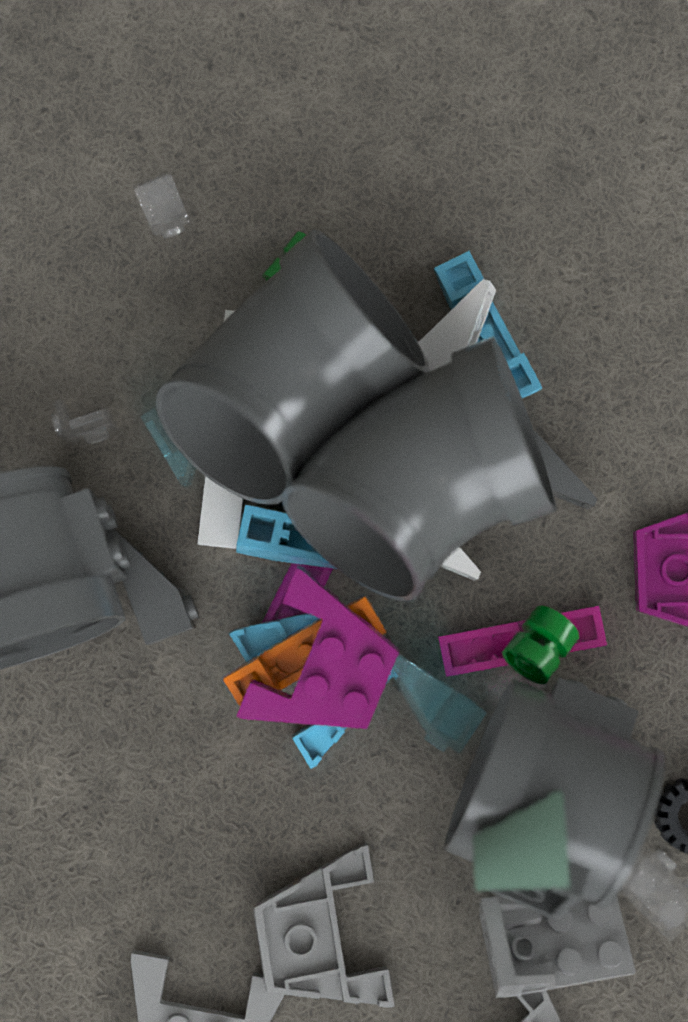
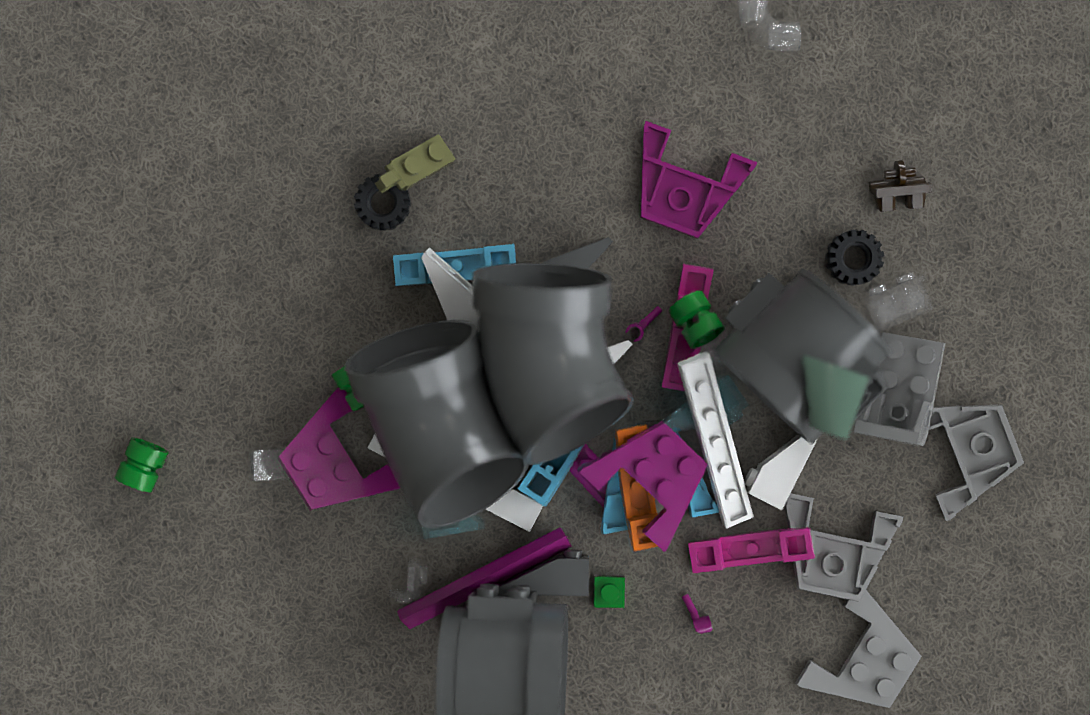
camera: 65 degrees left, 5 degrees up
none -> green wheel [114,437,169,492]
none -> magenta wing [277,388,400,511]
none -> black tyre [354,174,411,231]
none -> olive hinge [375,134,456,194]
none -> magenta tile [397,527,572,629]
none -> green plate [594,576,625,608]
none -> magenta hand [625,306,662,342]
none -> white tile [677,352,754,529]
none -> magenta hand [681,594,712,634]
none -> dark pink slope [688,527,815,573]
none -> white slope [744,435,817,510]

